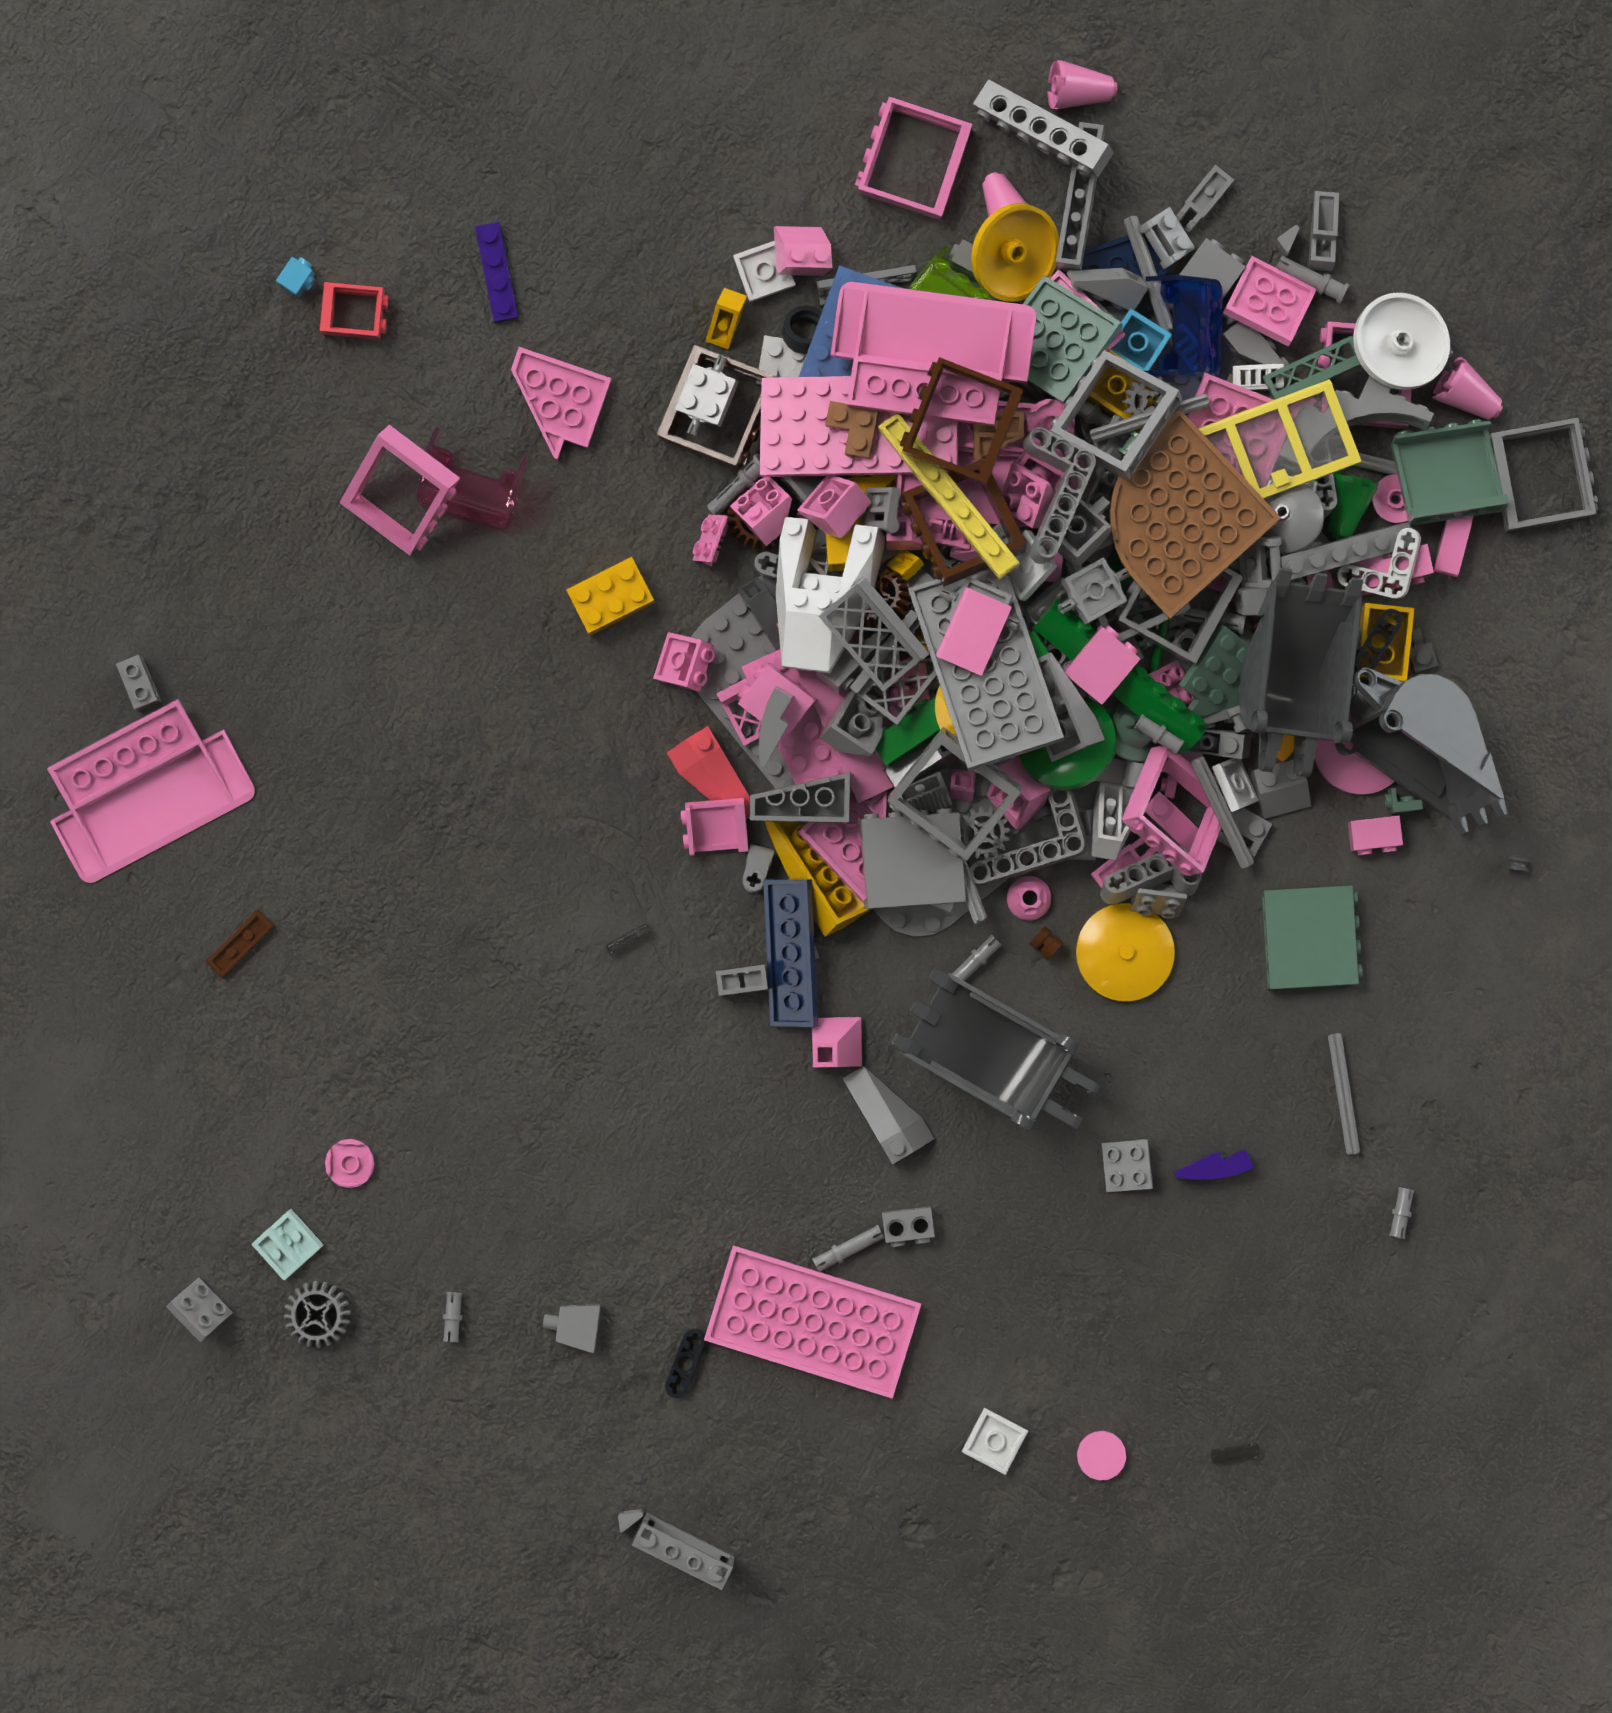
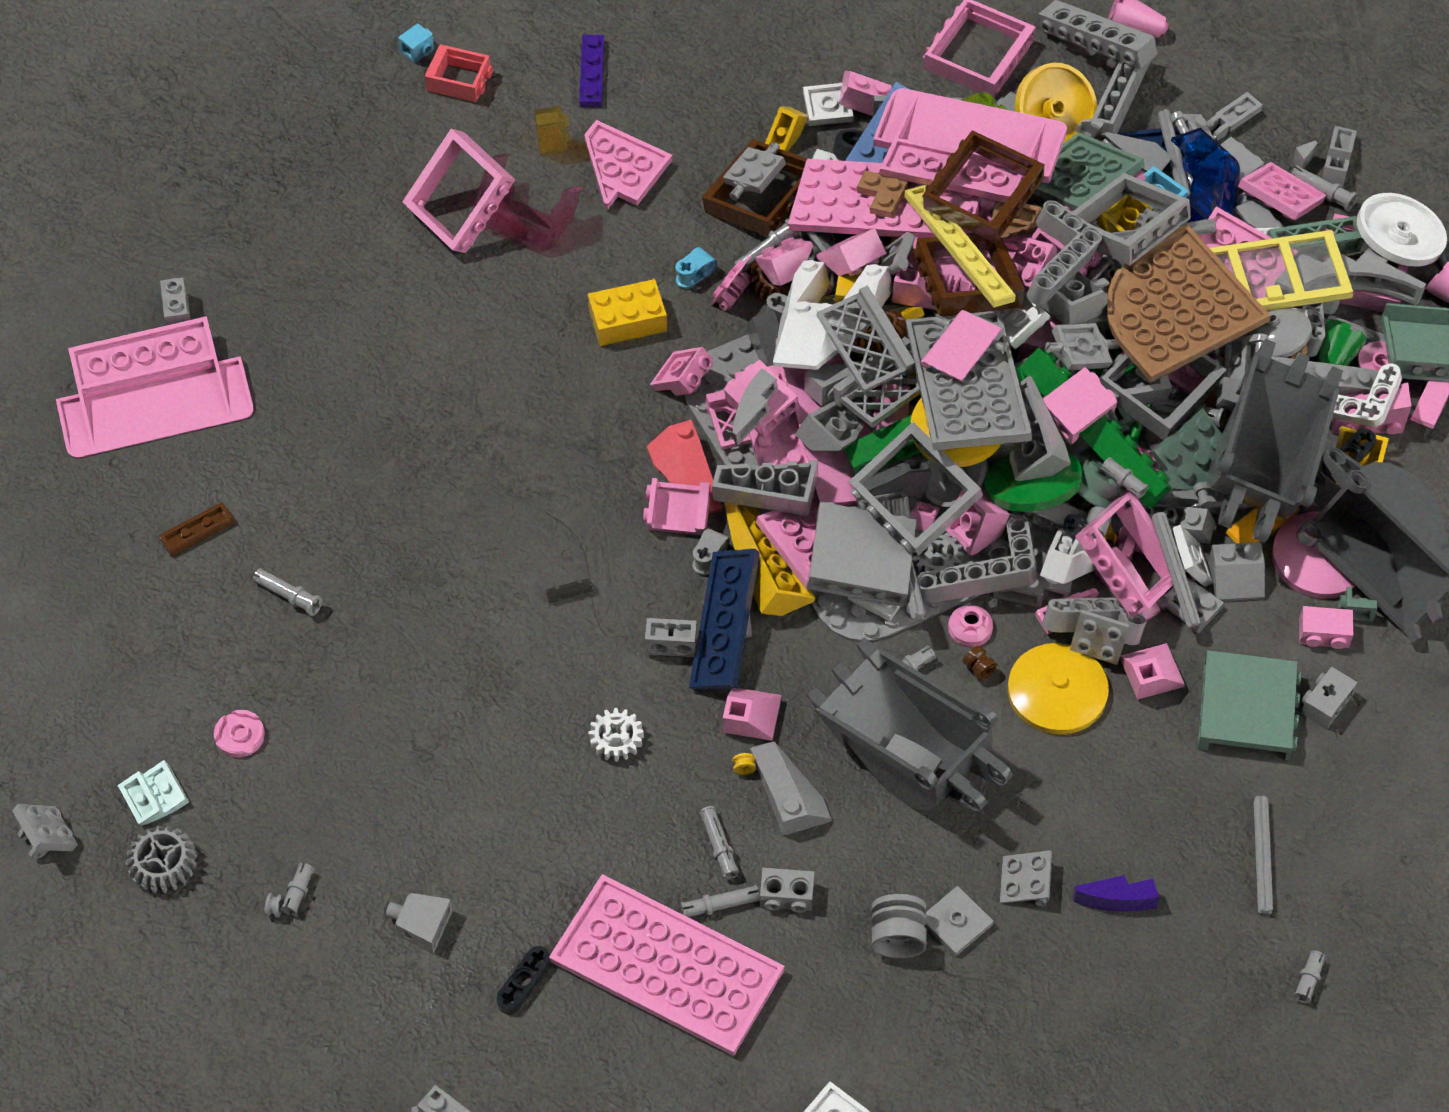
camera: 10 degrees right, 30 degrees down
none -> light grey pin [253,568,323,616]
none -> light grey bush [265,893,284,918]
none -> clear yellow brick [534,106,570,156]
none -> white gear [589,708,644,762]
none -> medium azure piece [676,247,718,289]
none -> light grey pin [699,806,739,880]
none -> yellow bush [732,753,756,775]
none -> light grey wheel [871,894,926,958]
none -> light grey slope [886,734,942,774]
none -> light grey plate [924,886,994,957]
none -> black bush [1064,514,1087,536]
none -> light grey tile [1074,119,1104,139]
none -> bright pink slope [1120,643,1185,700]
none -> light grey brick [1301,667,1357,729]

